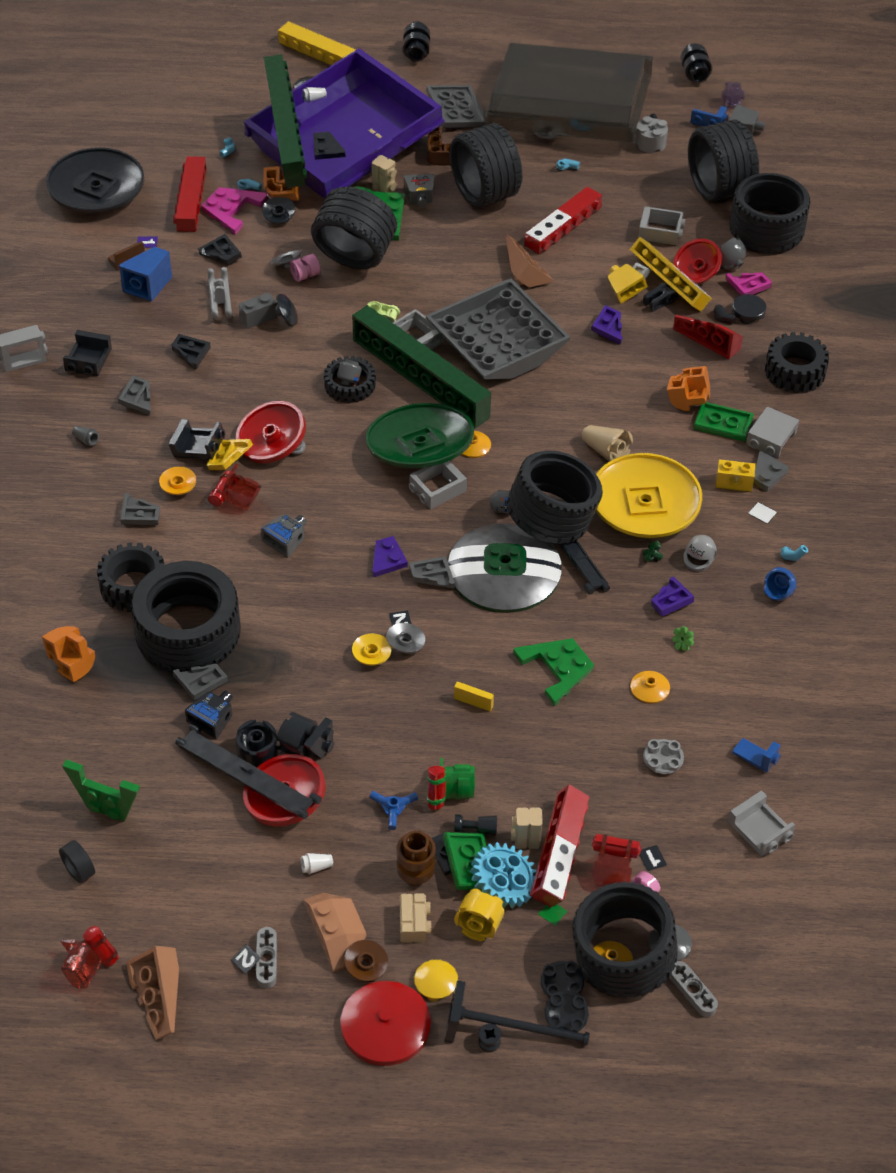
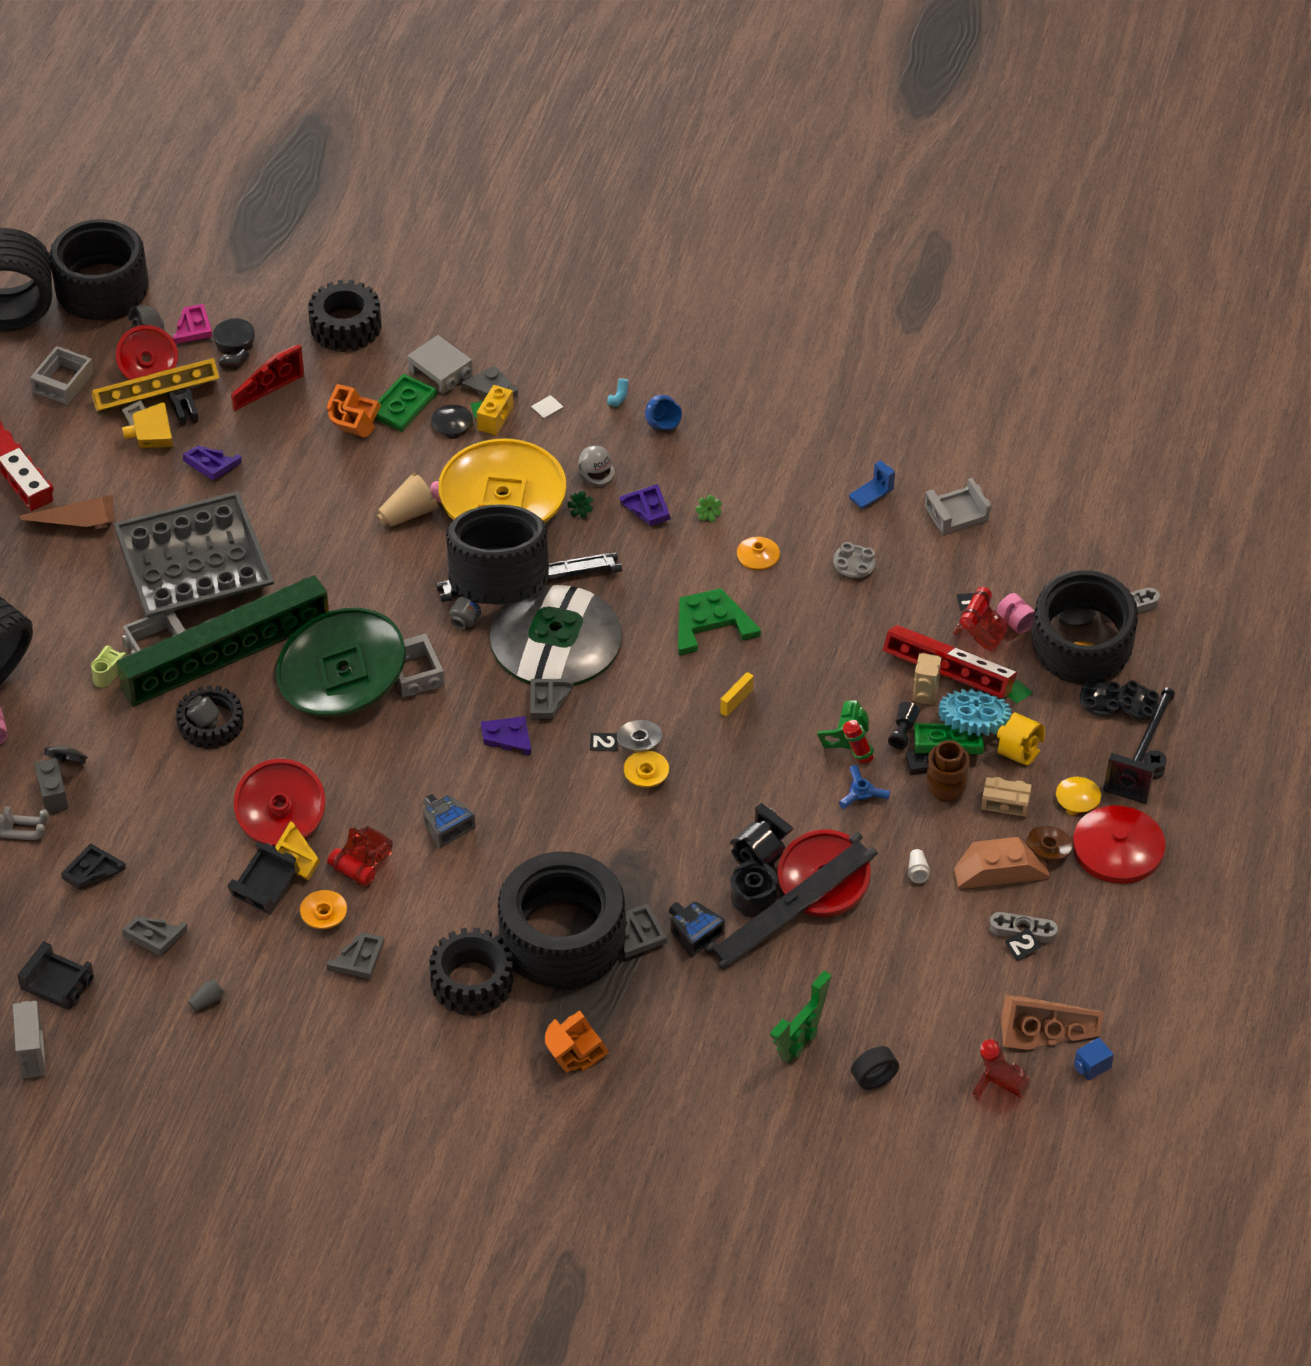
camera: 75 degrees left, 0 degrees up
none -> black dish [431,404,473,439]
none -> blue brick [1074,1038,1114,1081]

